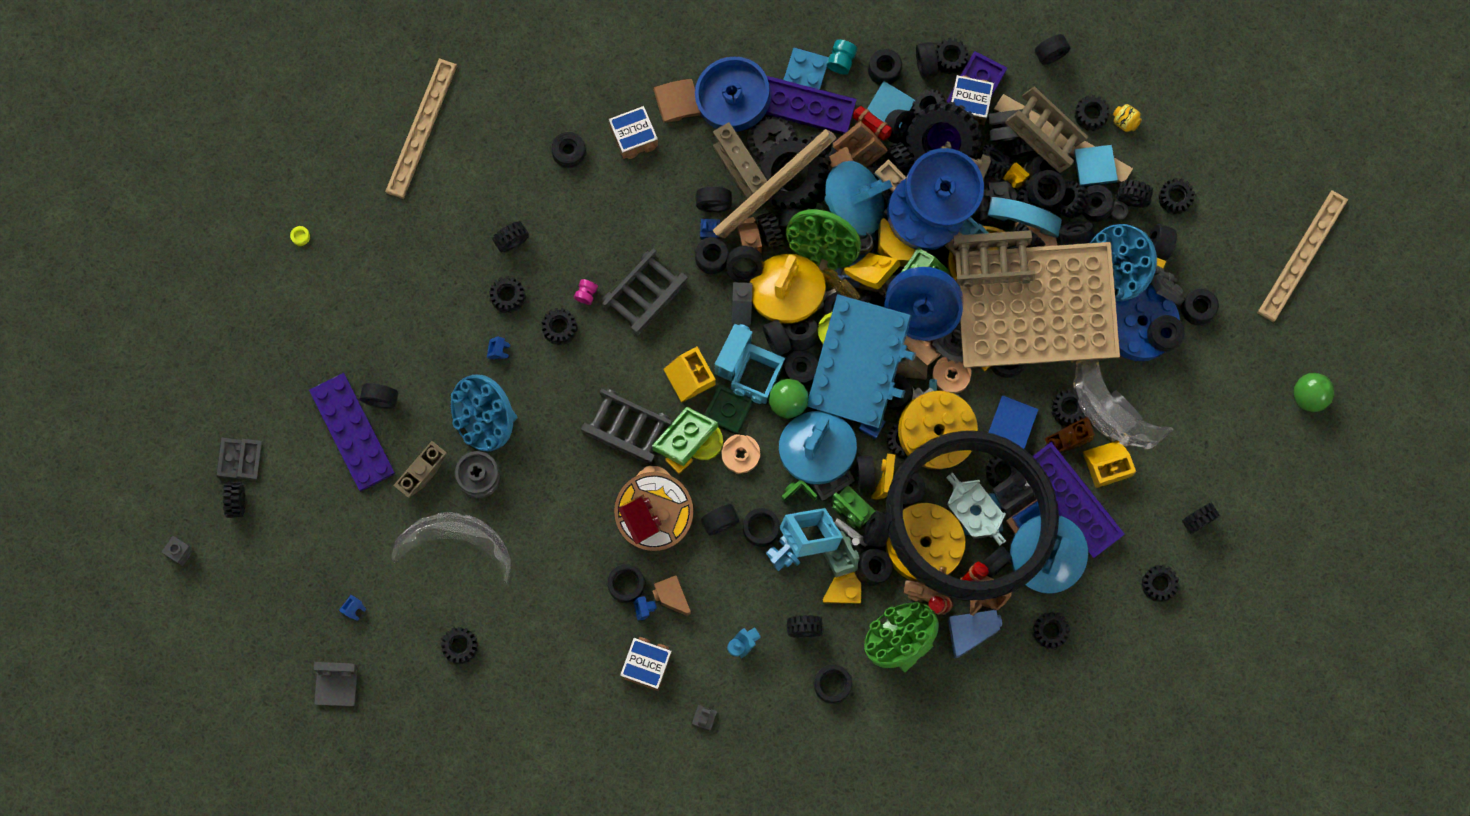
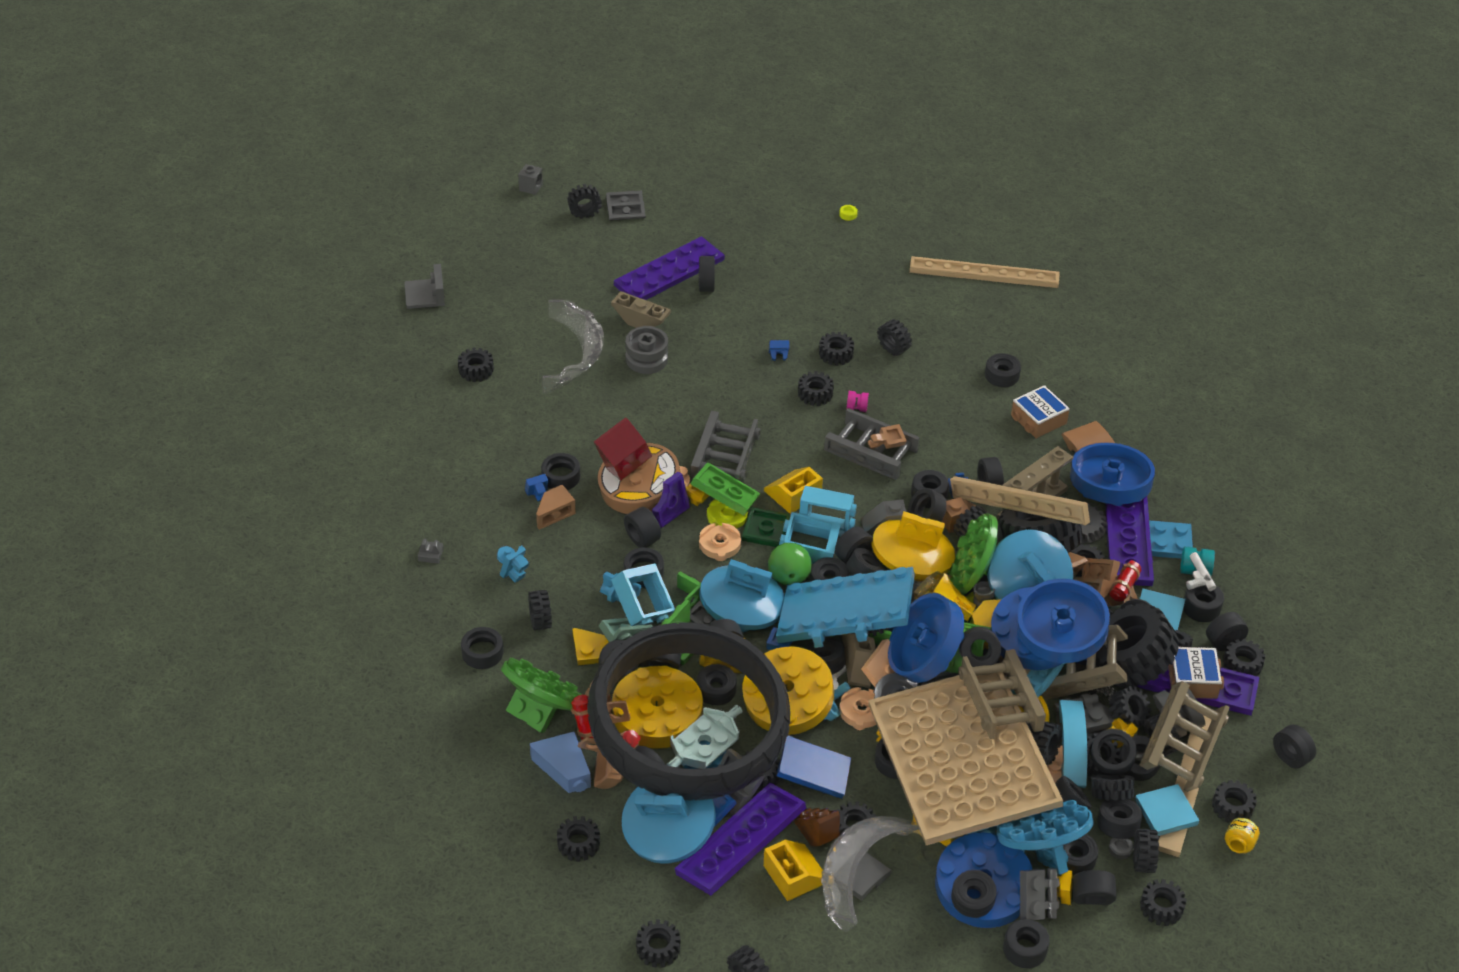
camera: 80 degrees right, 30 degrees down
blue tile [339,595,366,620] -> none
dark azure bracket [451,374,518,451] -> none
piece [620,637,672,691] -> none
none -> dark purple tile [652,472,690,529]
none -> medium nougat plate [867,424,907,449]
none -> black tyre [959,626,1001,667]
none -> white hose [1186,552,1216,591]

